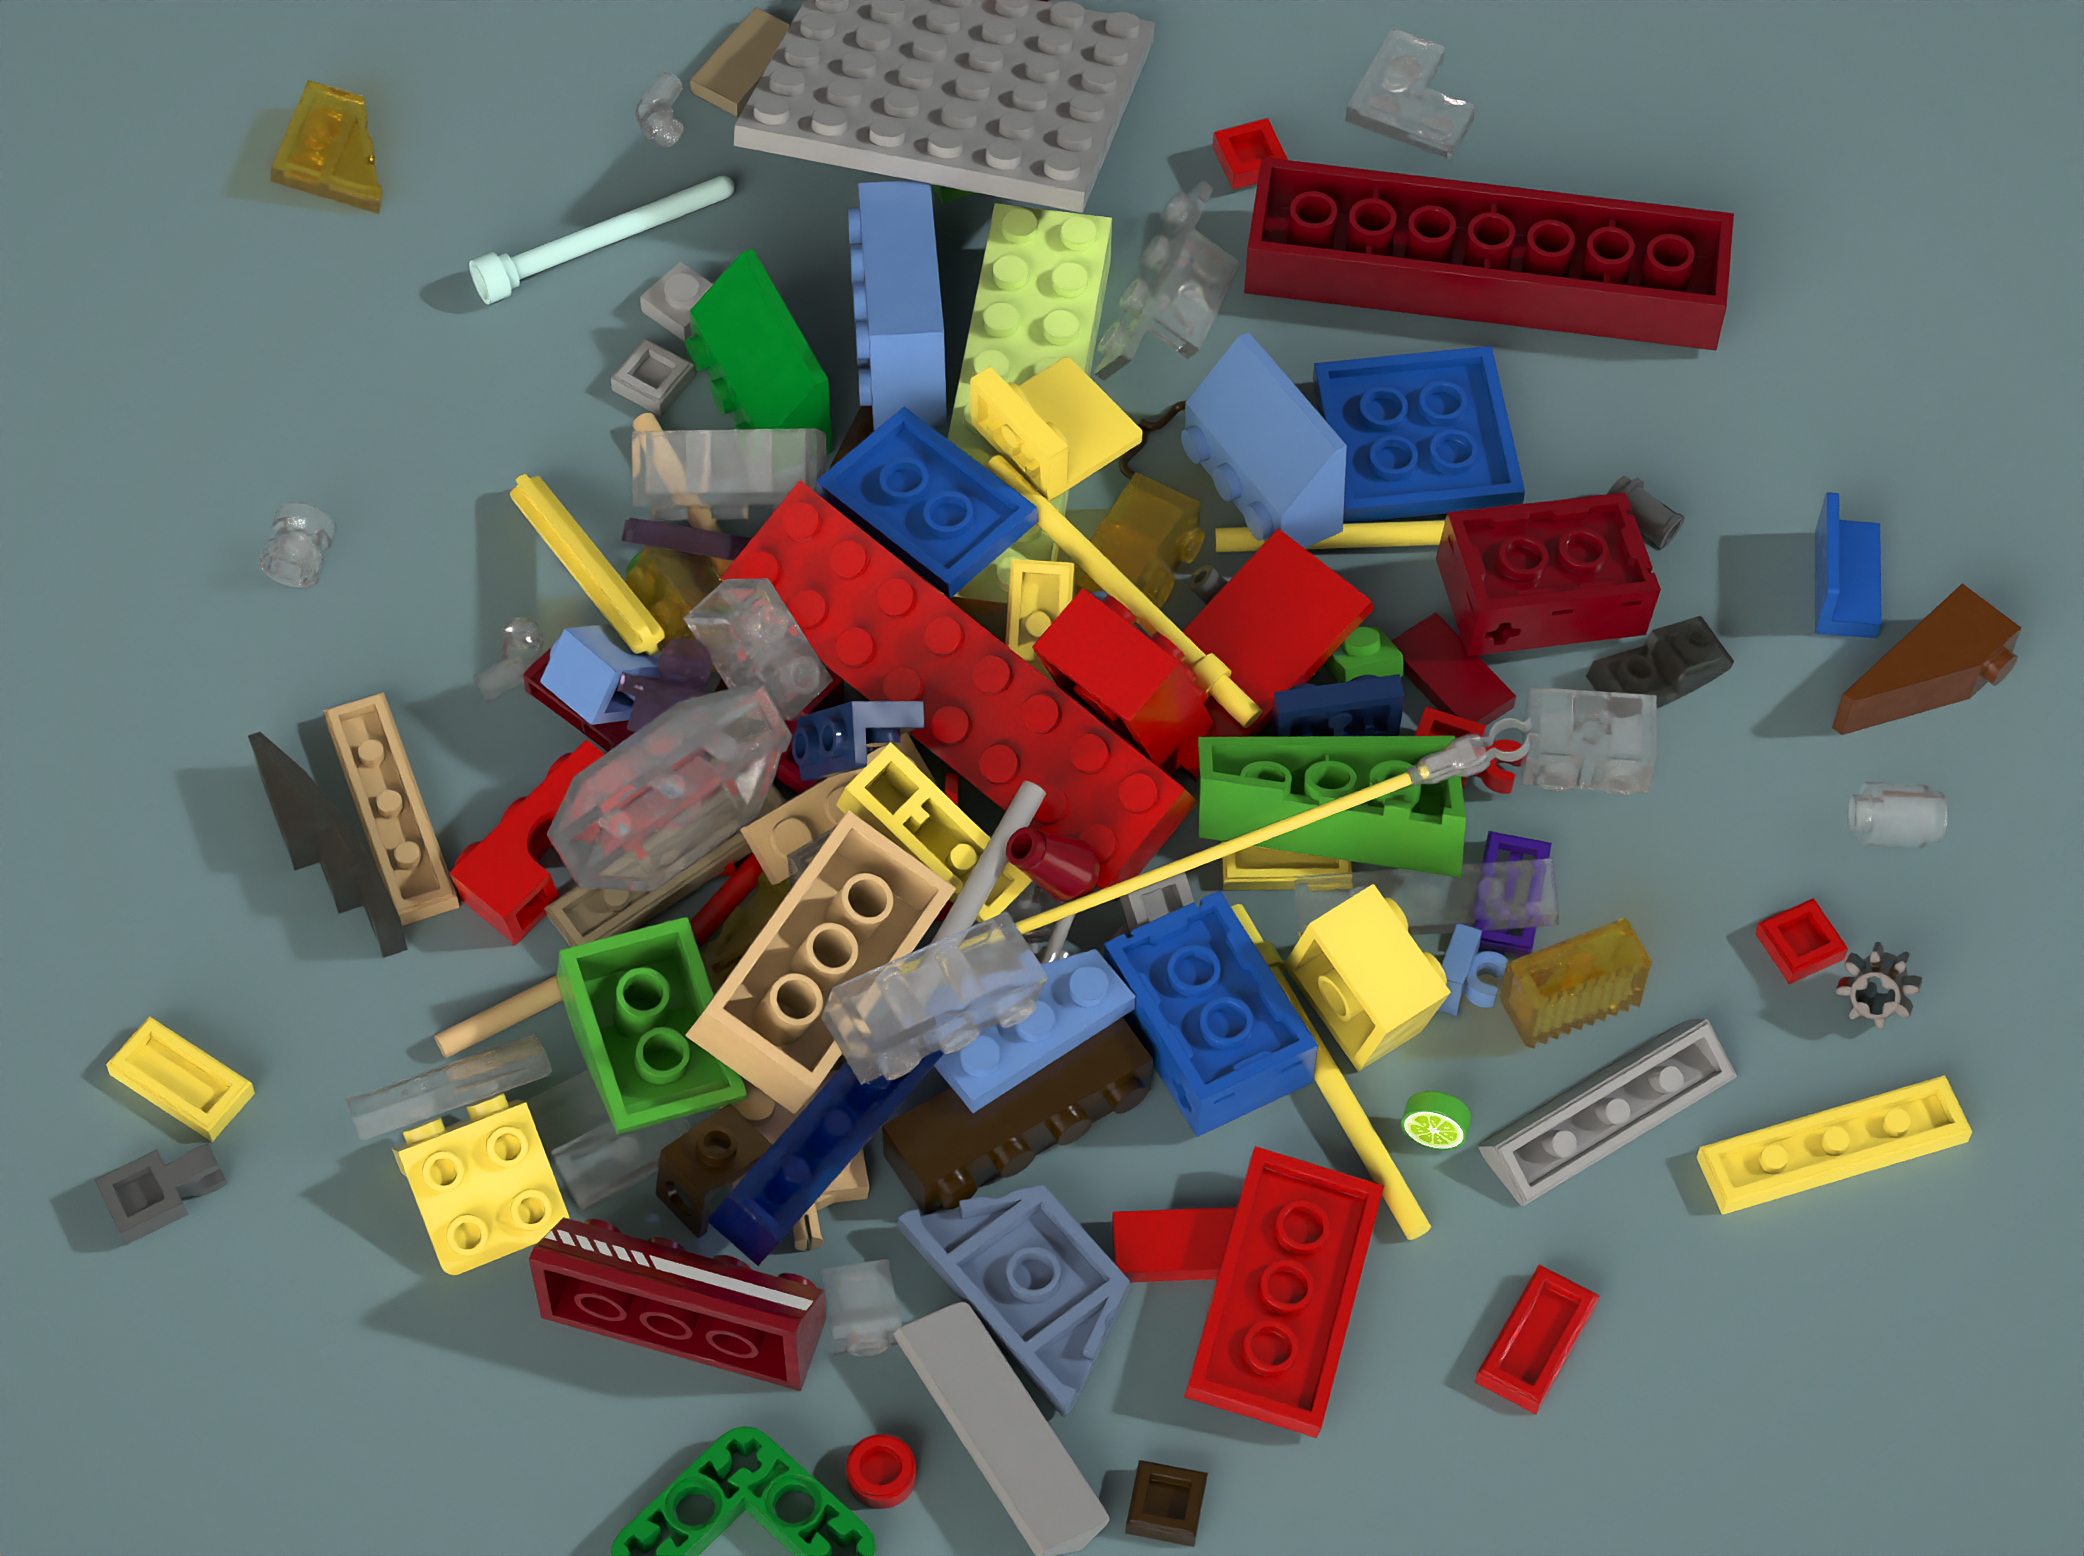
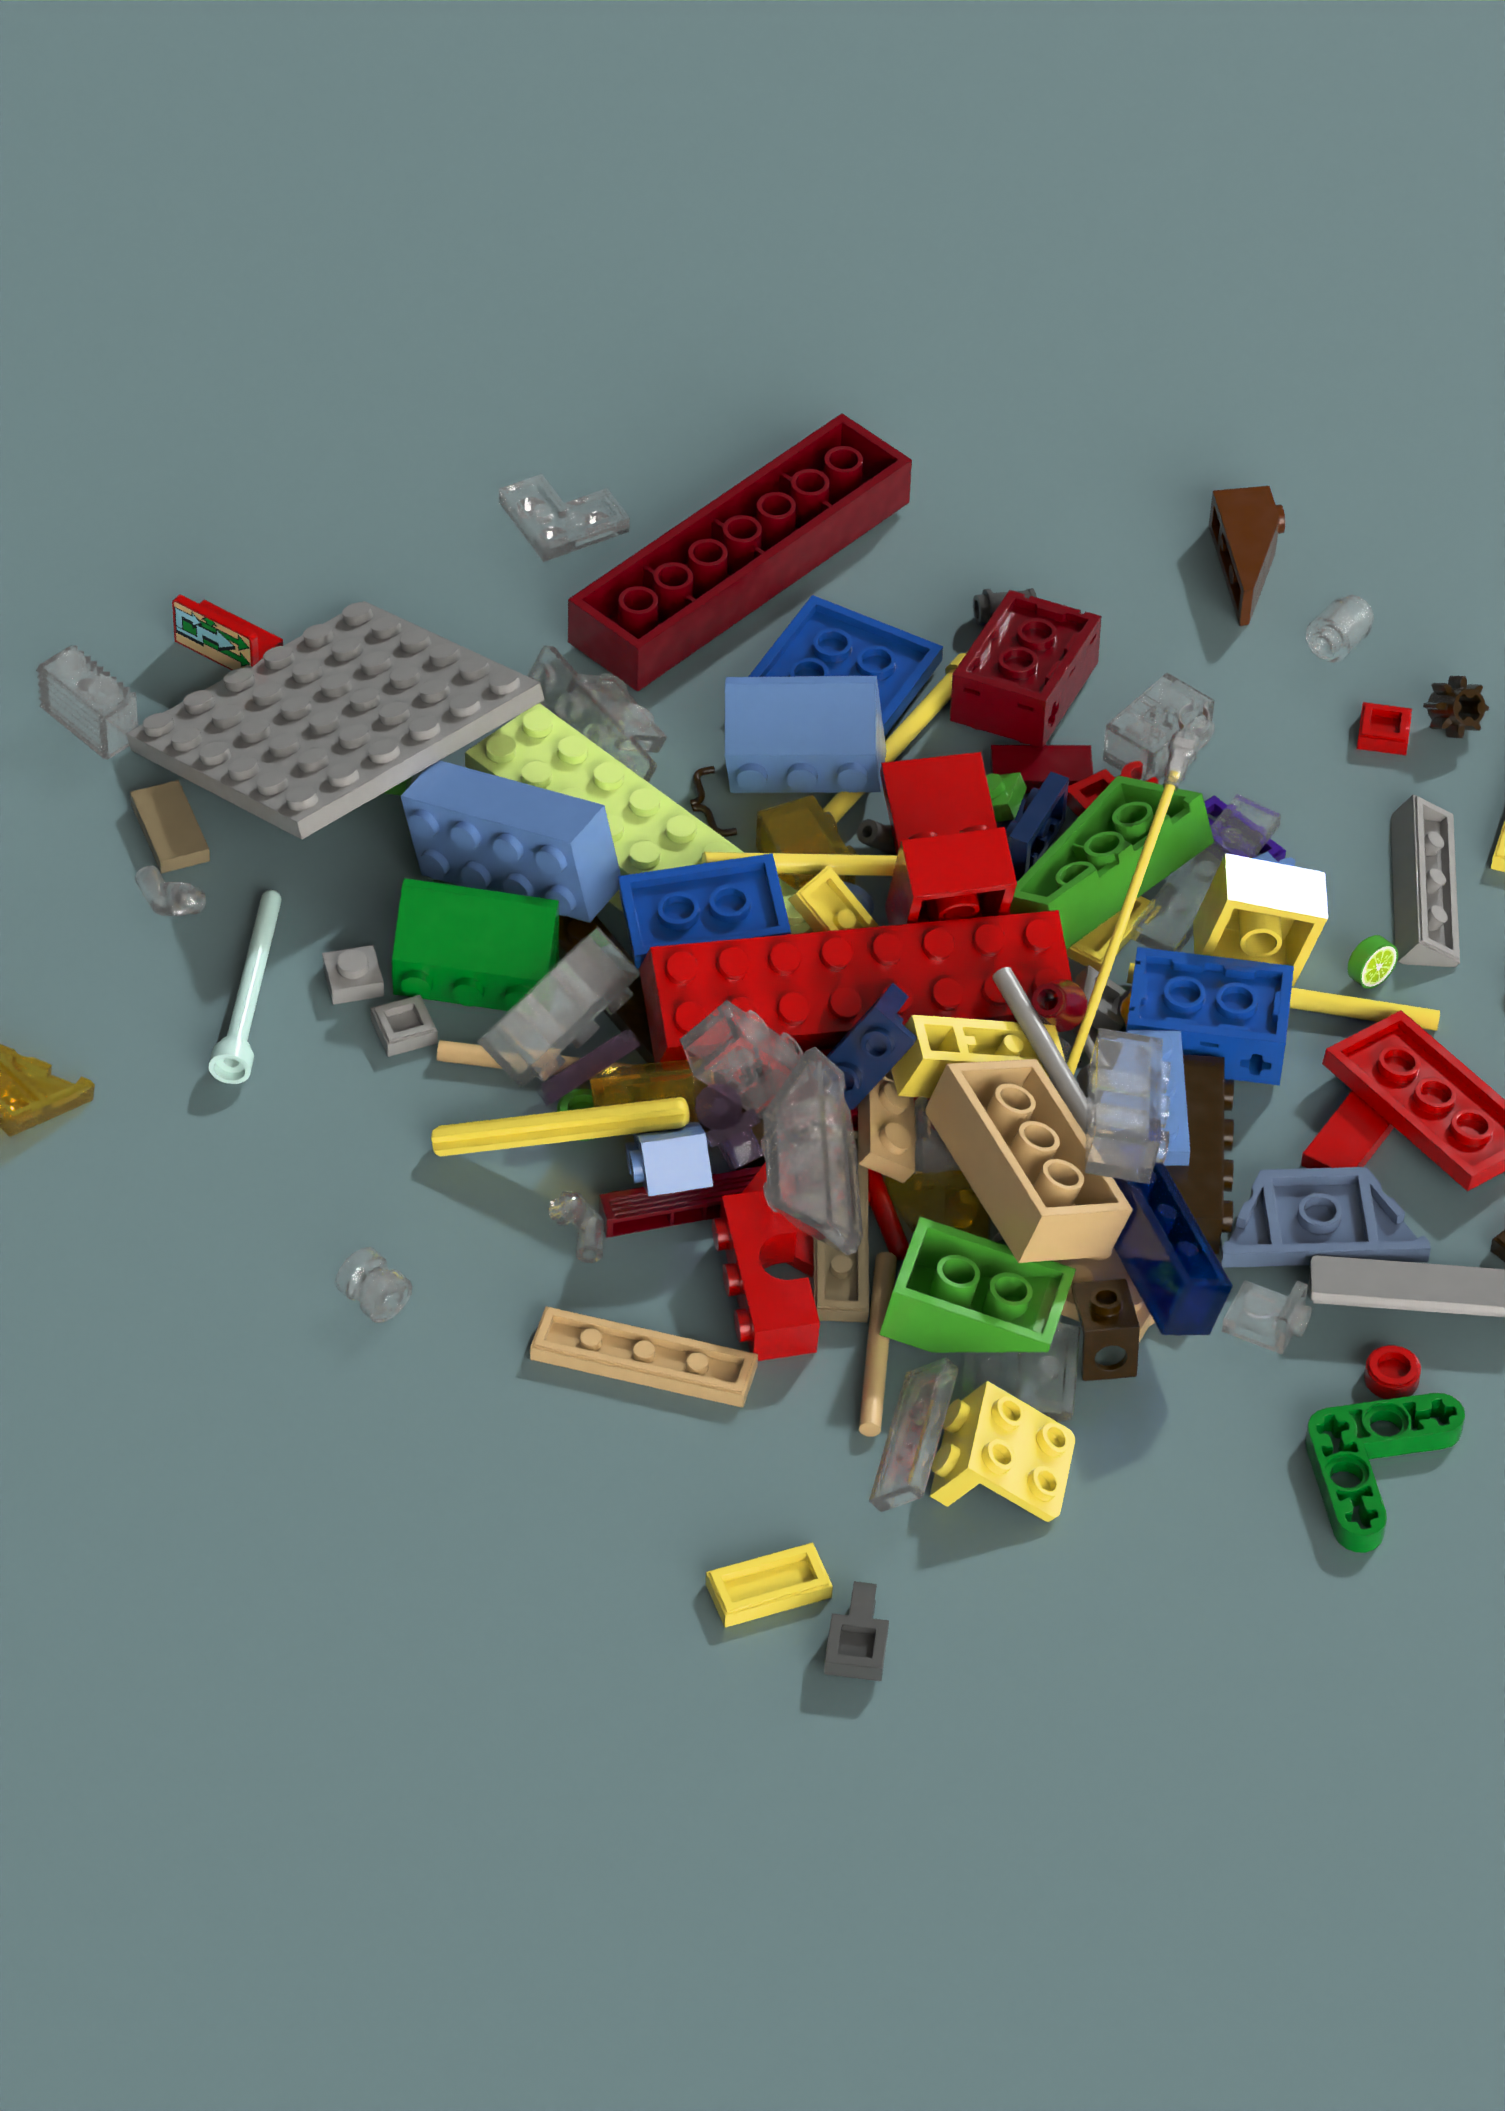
camera: 55 degrees left, 10 degrees down
clear smoke slope [248,732,408,958] -> none
dark red slope [529,1217,826,1391] -> none
light yellow bracket [970,357,1142,502] -> none
red plate [1213,118,1288,190] -> none
clear yellow brick [1499,917,1652,1049] -> none
clear smoke slope [1586,616,1734,723] -> none
blue panel [1815,492,1881,638] -> none

